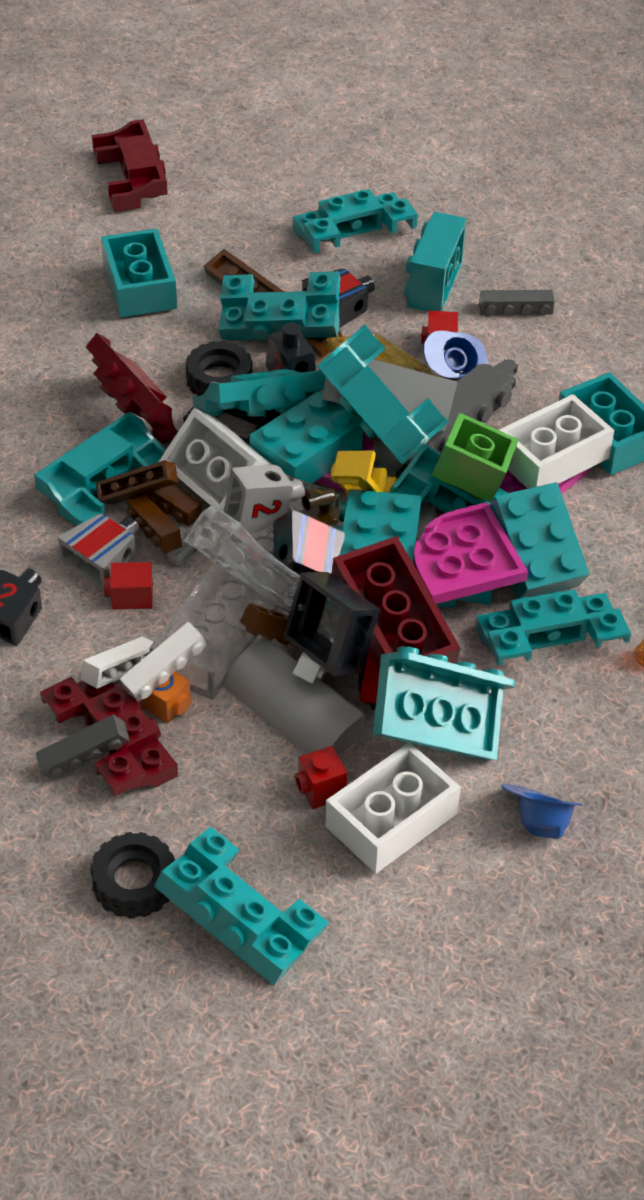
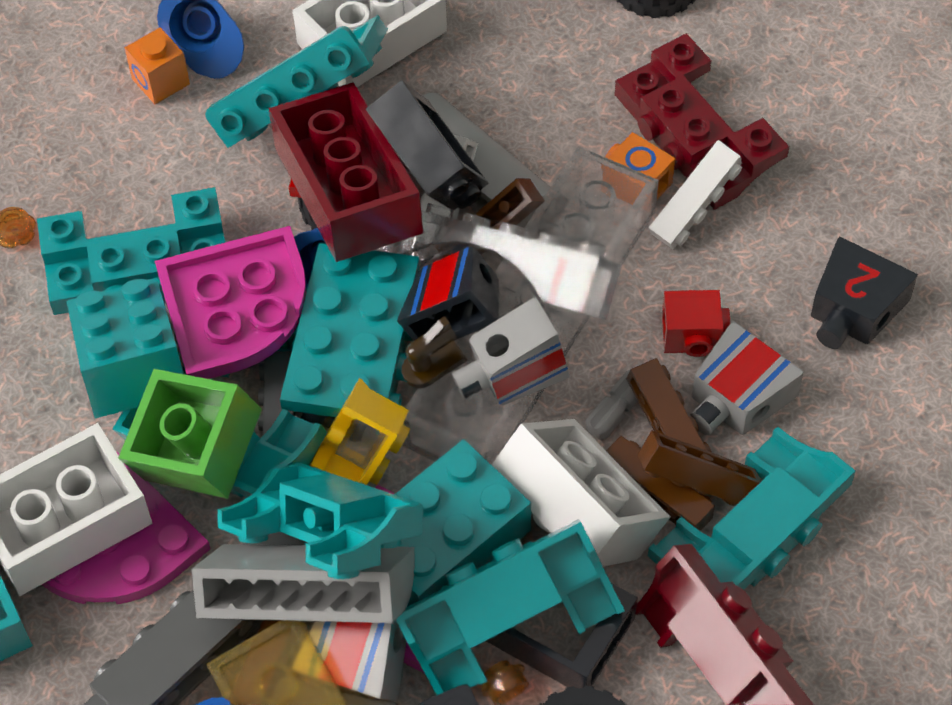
camera: 175 degrees left, 10 degrees up
dark grey piece [36,715,130,779] -> none
white piece [120,621,206,702] -> none
red brick [294,746,348,810] -> none
none -> orange brick [124,27,190,104]

